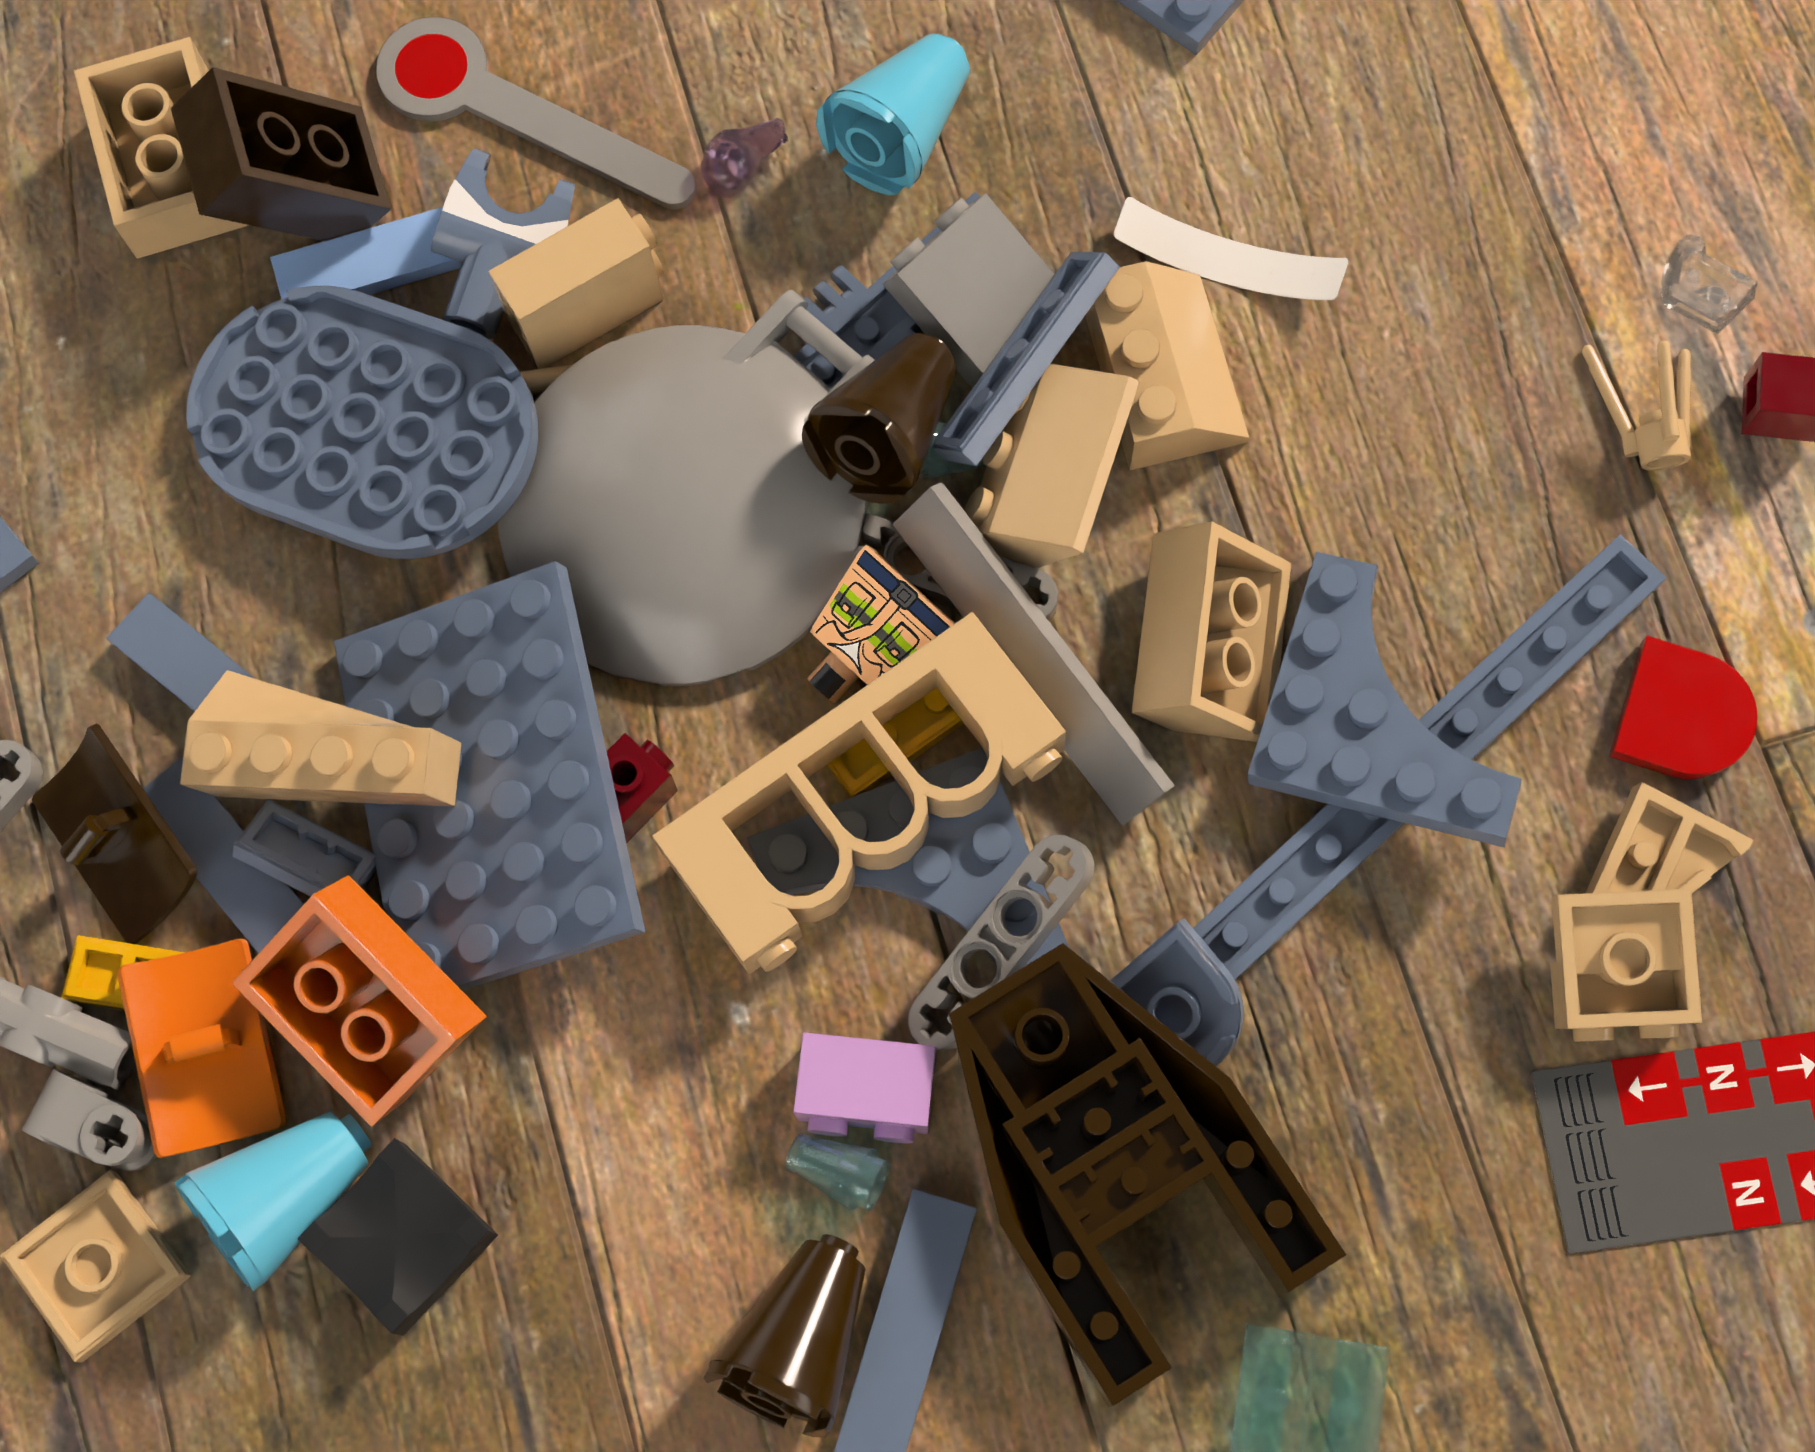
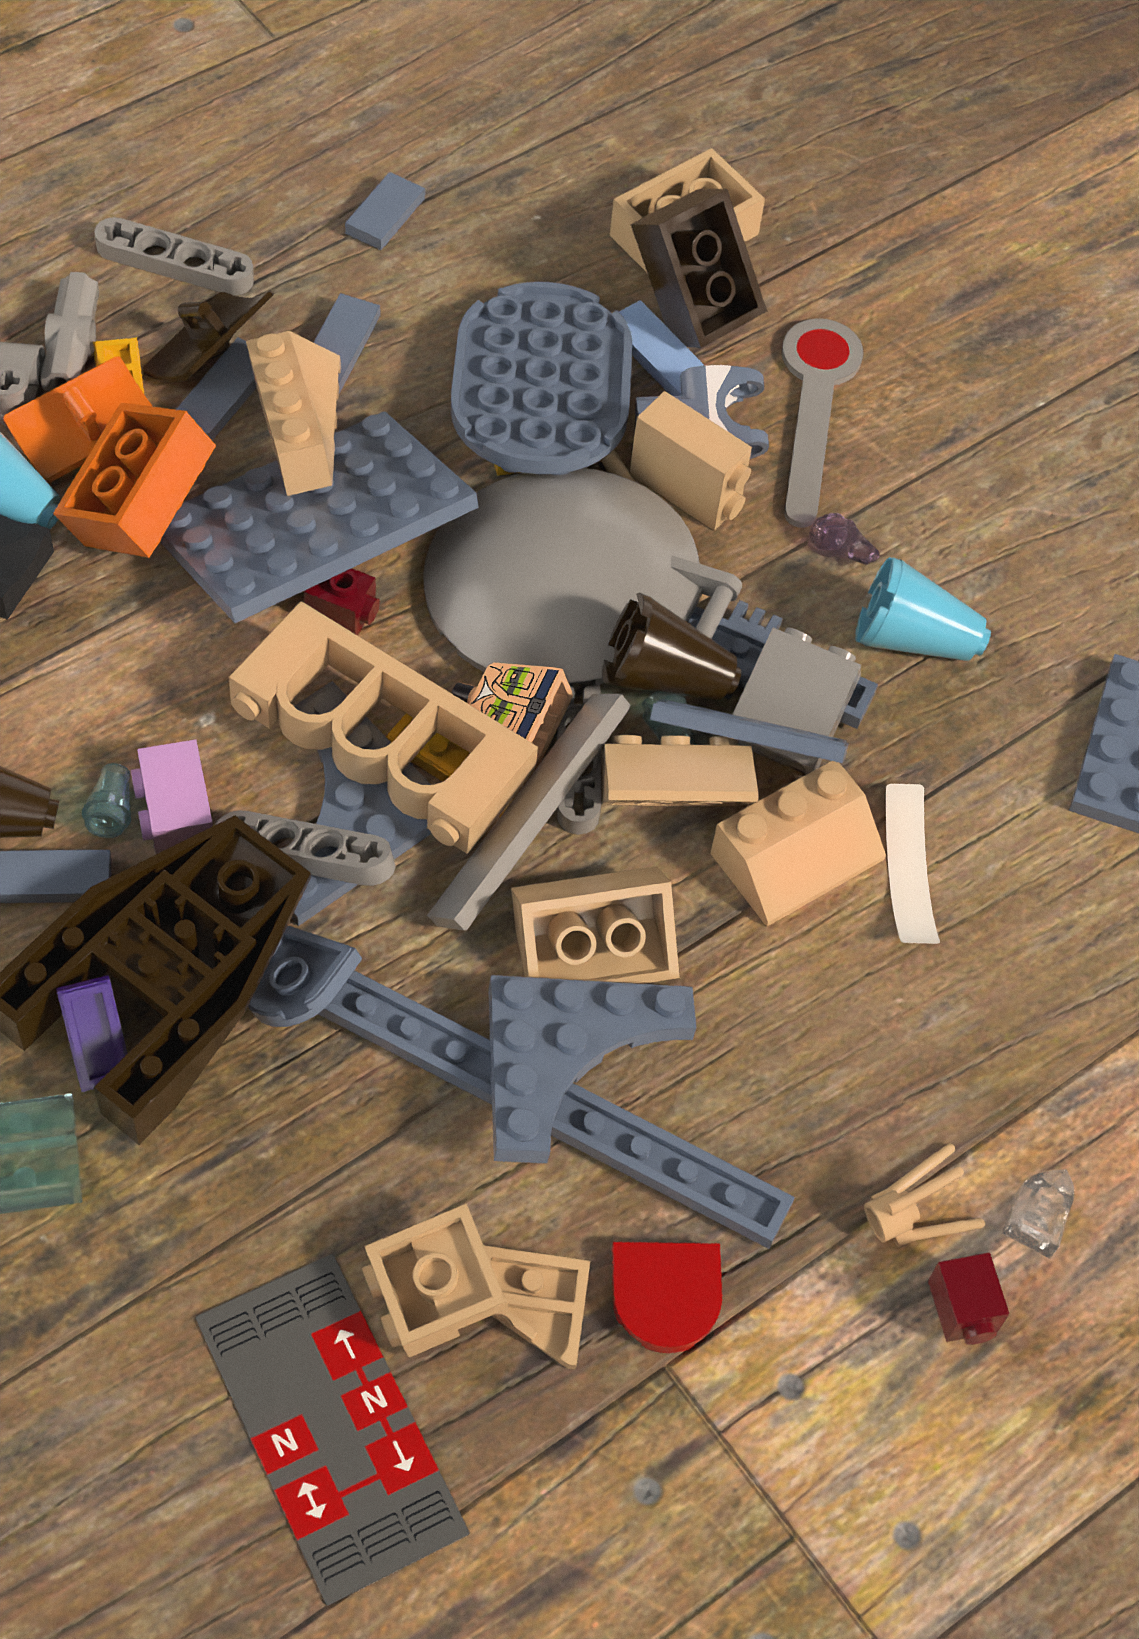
camera: 60 degrees right, 15 degrees down
sand blue plate [232,799,377,897] -> none
none -> tile [56,975,128,1092]

